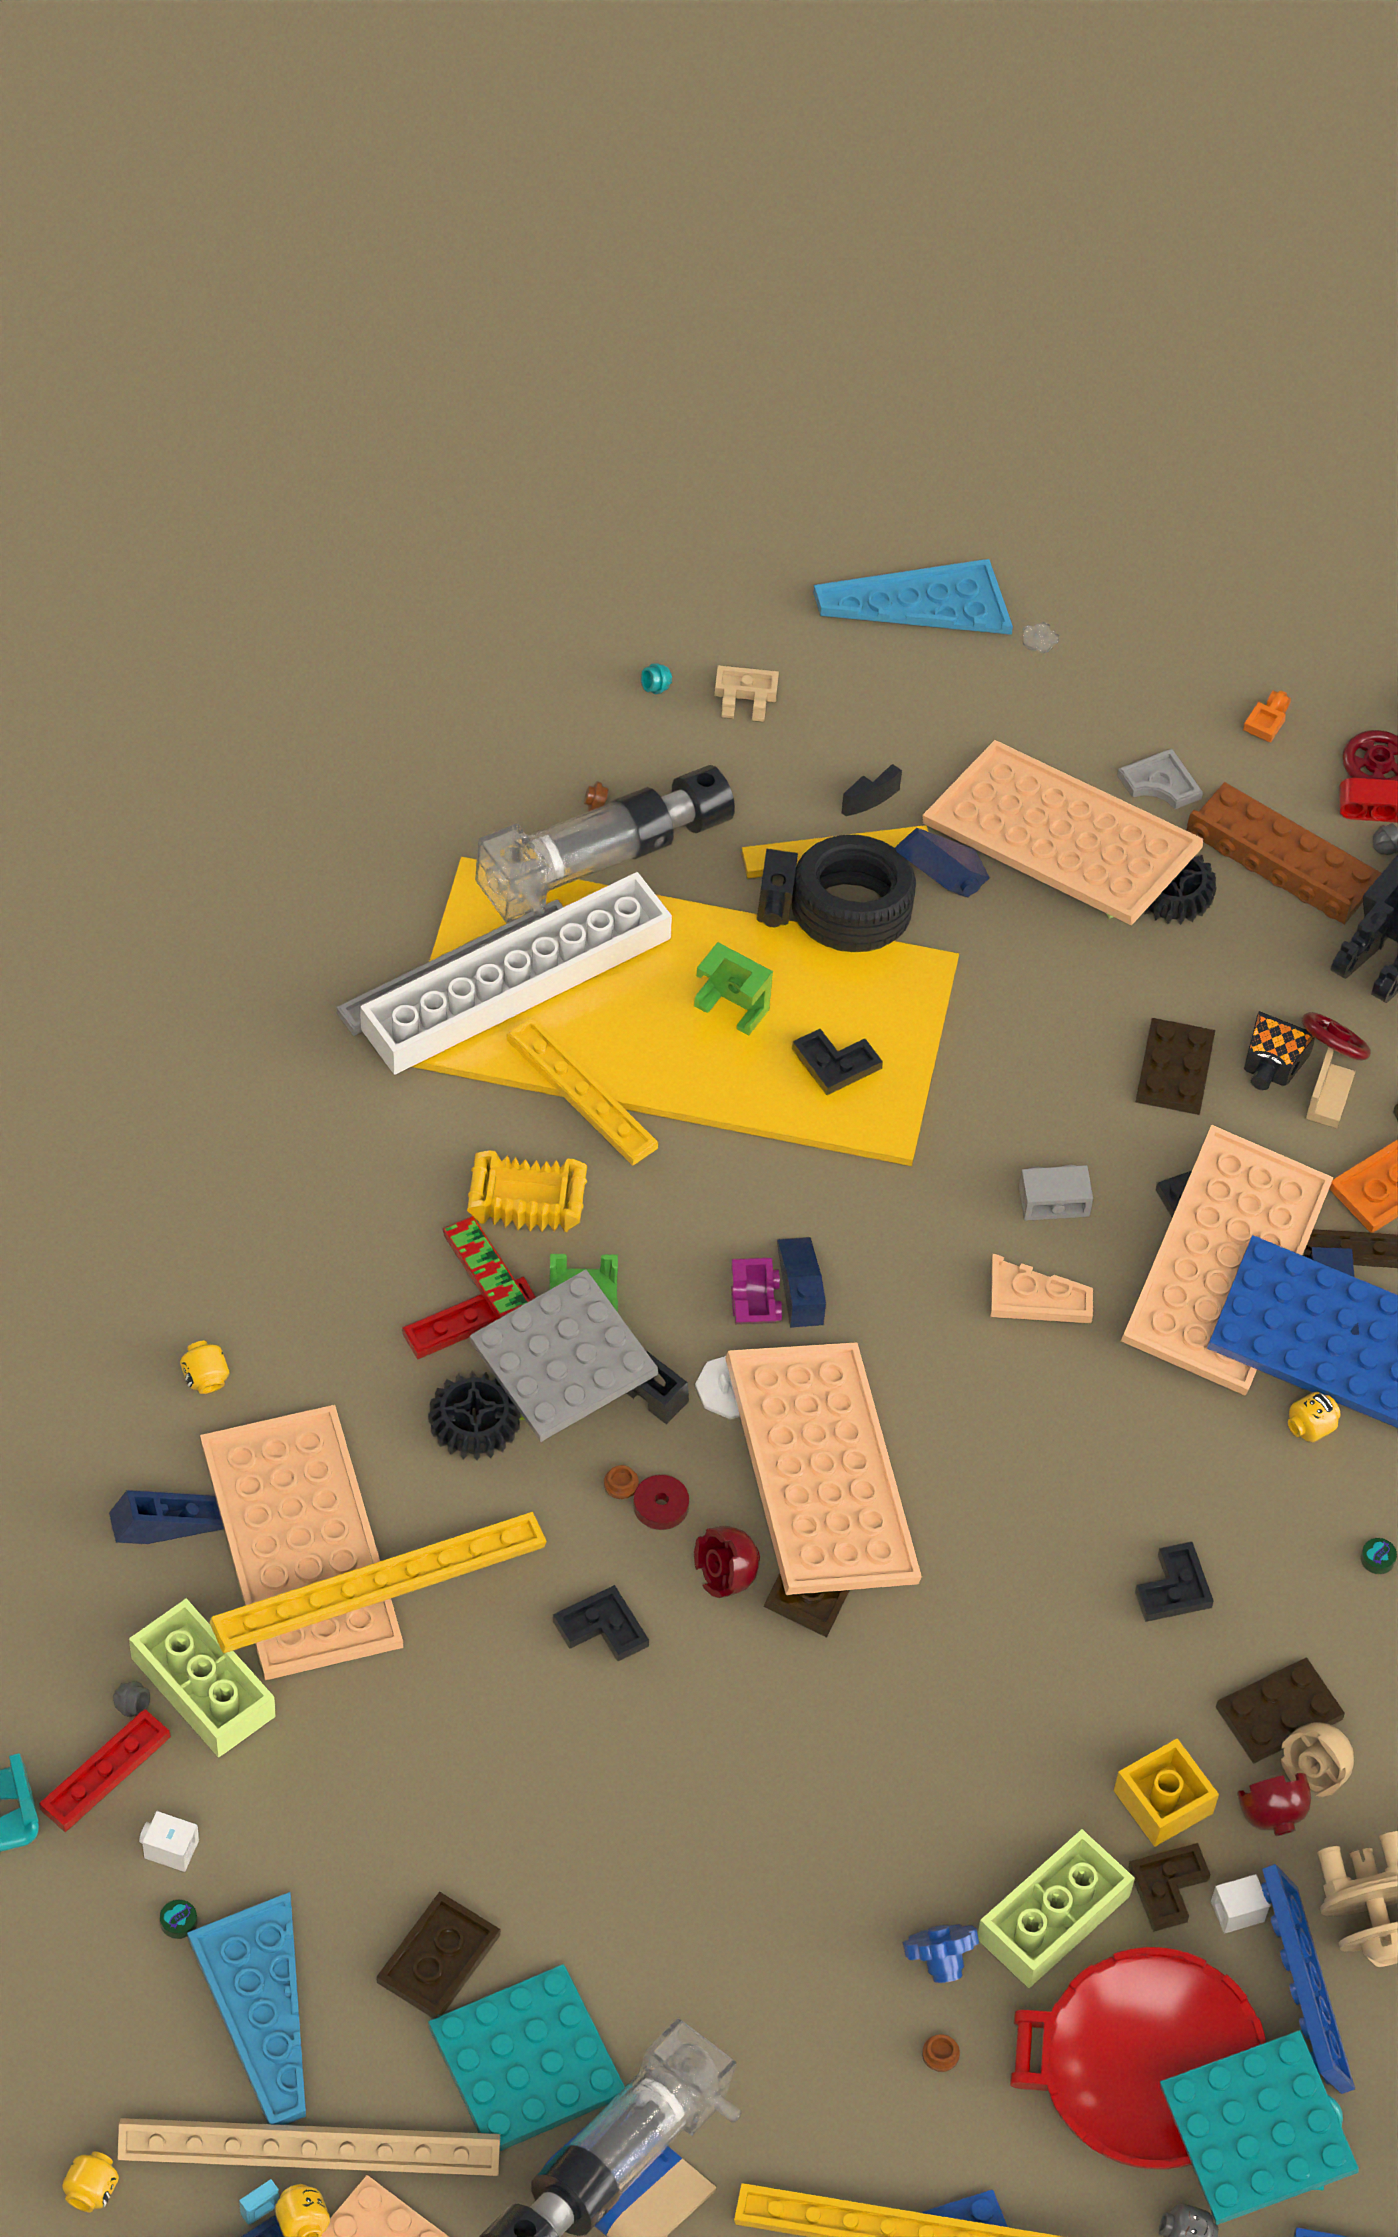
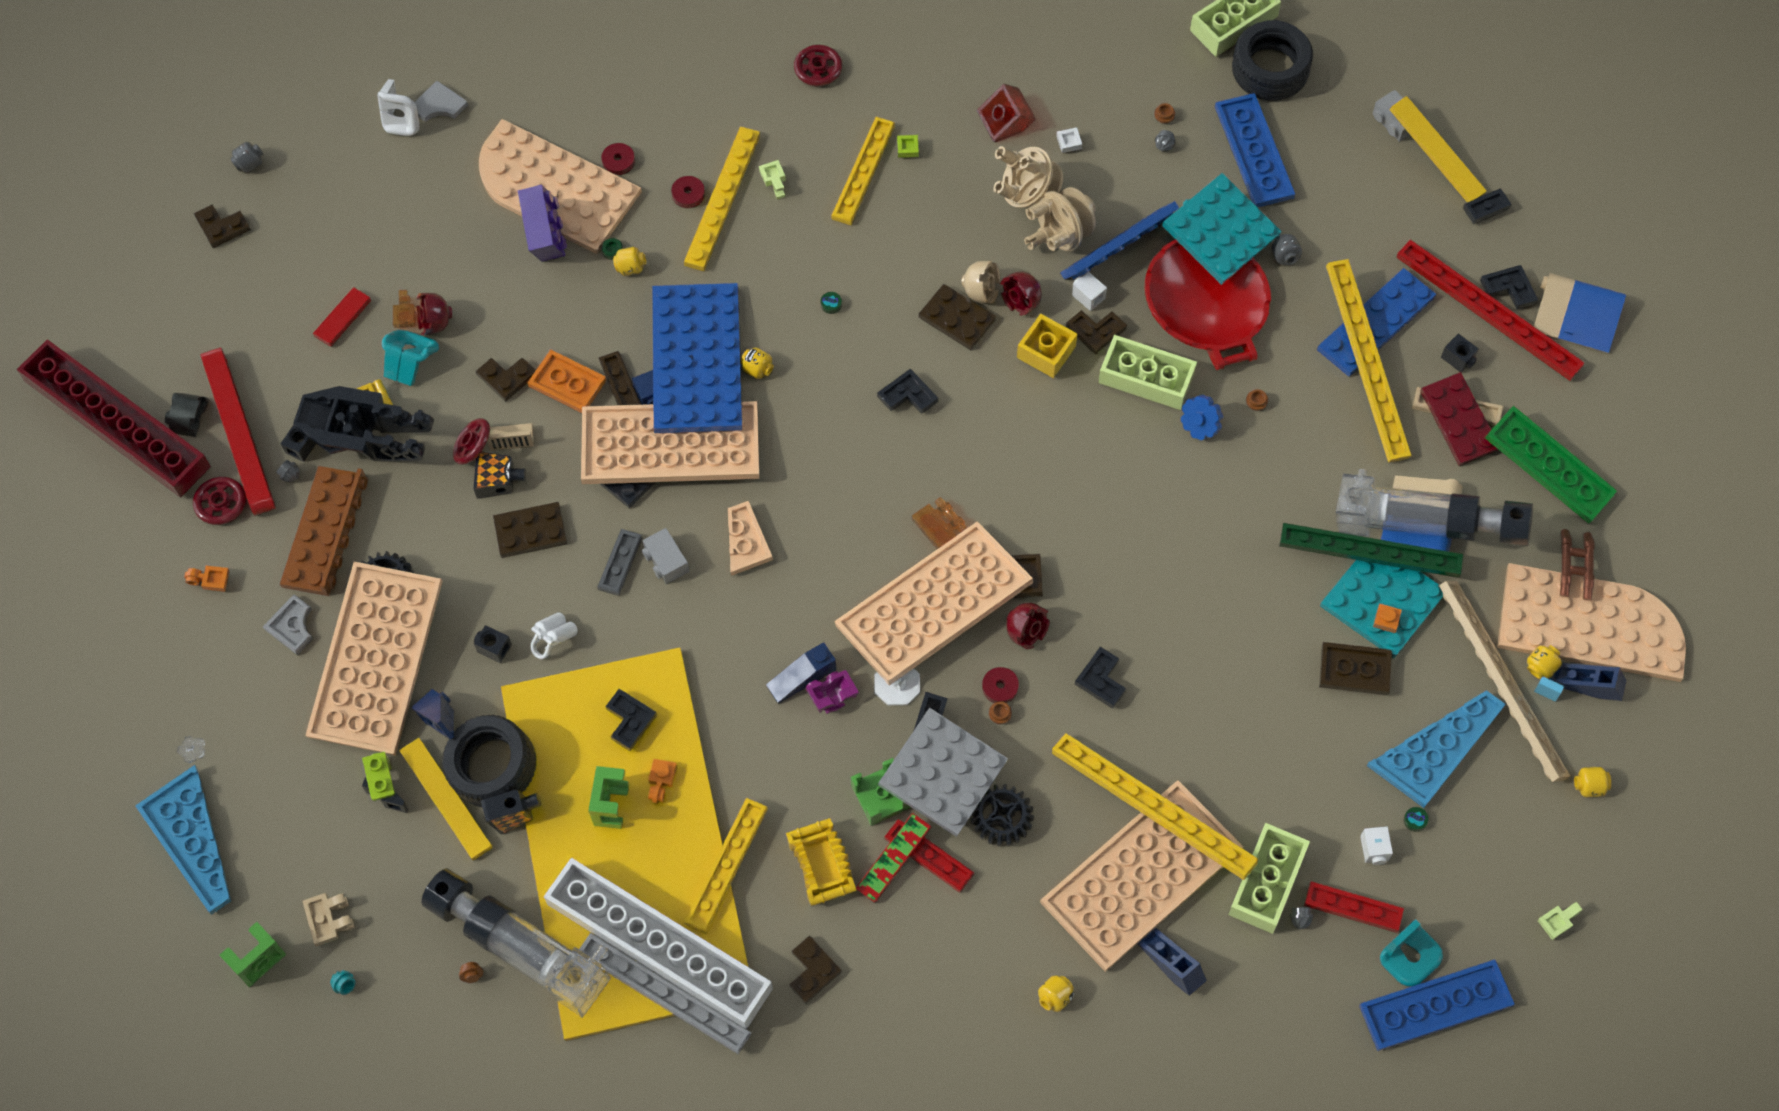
camera: 110 degrees left, 10 degrees up
none -> bright green panel [219,922,286,988]
none -> lime bracket [362,751,395,801]
none -> black brick [474,625,512,664]
none -> white piece [531,612,578,659]
none -> dark grey tile [597,529,643,596]
none -> orange plate [648,759,677,804]
none -> dark brown plate [789,935,842,1004]
none -> clear orange plate [912,497,967,549]
none -> dark green plate [1279,523,1463,578]
none -> orange plate [1373,604,1402,633]

